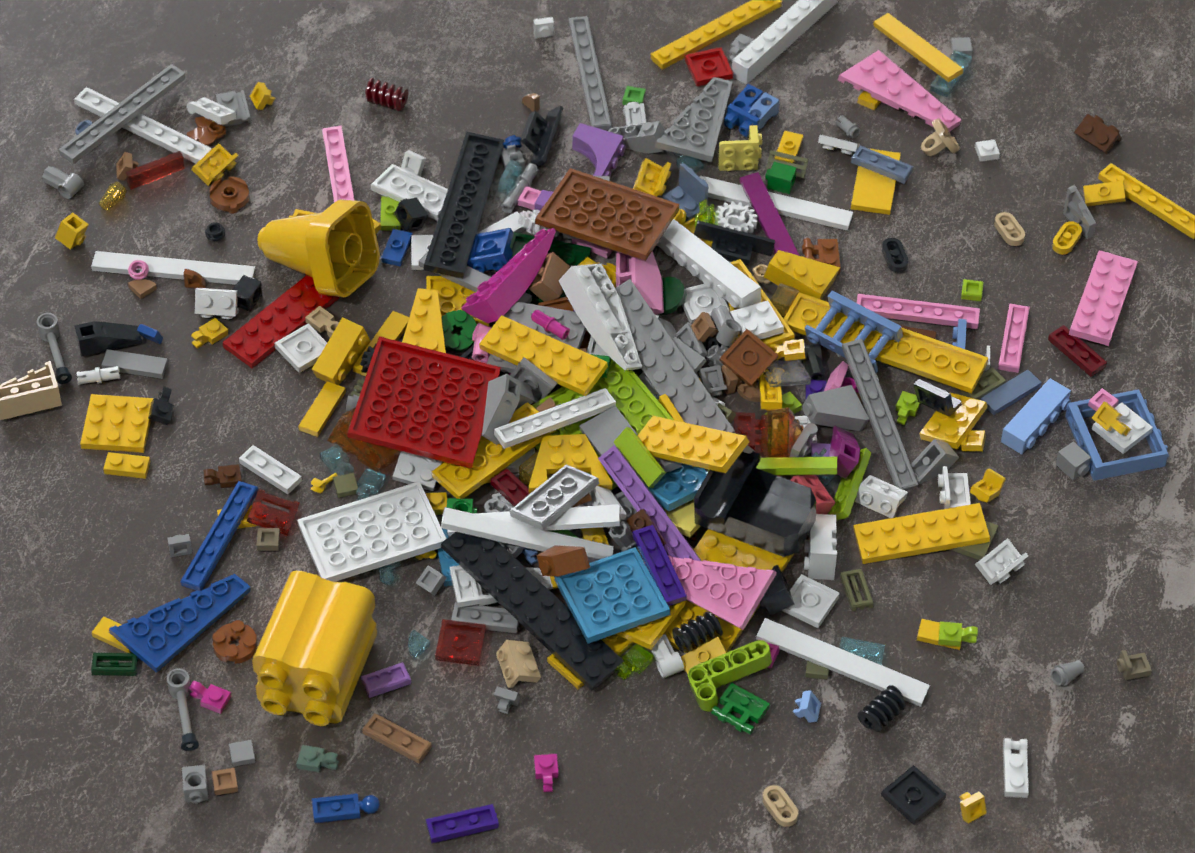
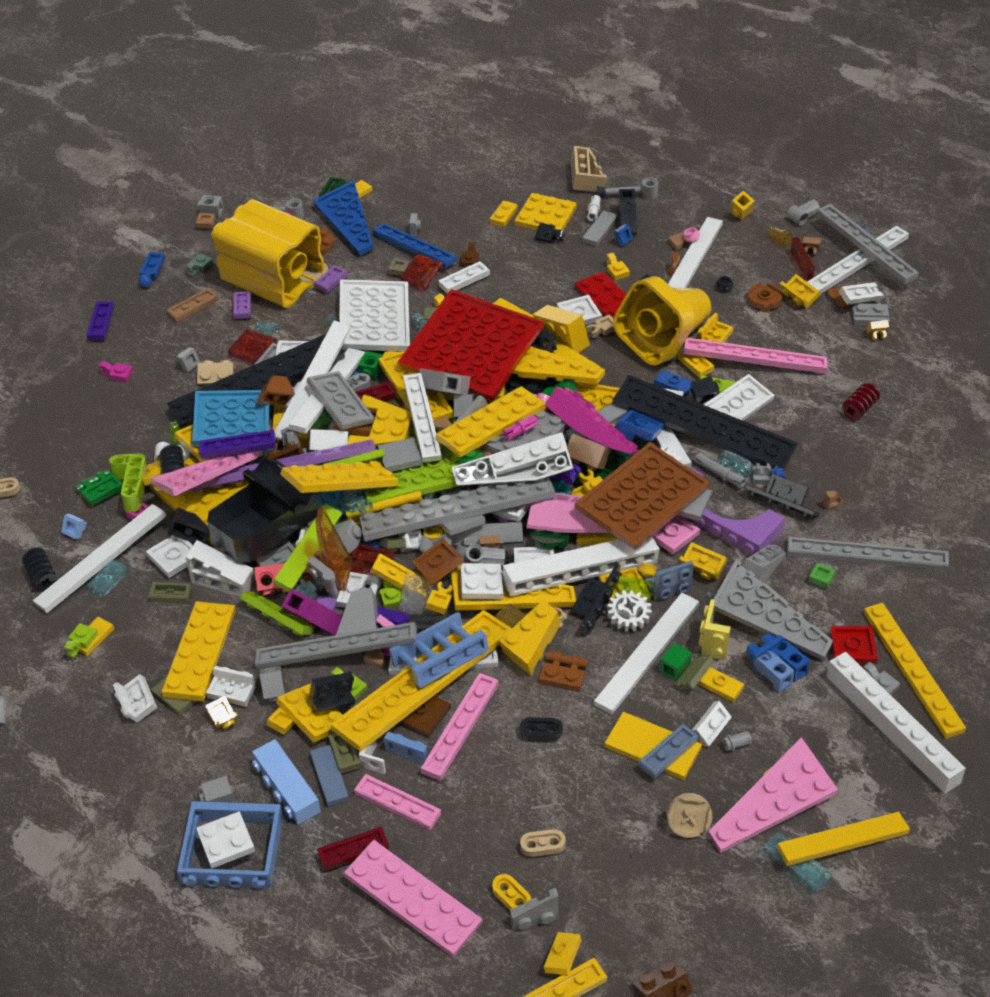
camera: 110 degrees right, 5 degrees down
white bracket [195,288,239,319] -> none
white tile [401,150,426,176] -> none
bright pink plate [518,186,541,210] -> none
white plate [534,17,554,38] -> none
white bracket [623,102,646,126] -> none
magenta tile [740,172,799,256] -> none
white bracket [855,475,908,518] -> none
light grey tile [951,37,972,56] -> none
lime tile [961,279,983,301] -> none
white plate [975,140,1000,161] -> none
bright pink plate [1088,388,1119,411] -> none
yellow plate [1092,401,1131,436] -> none

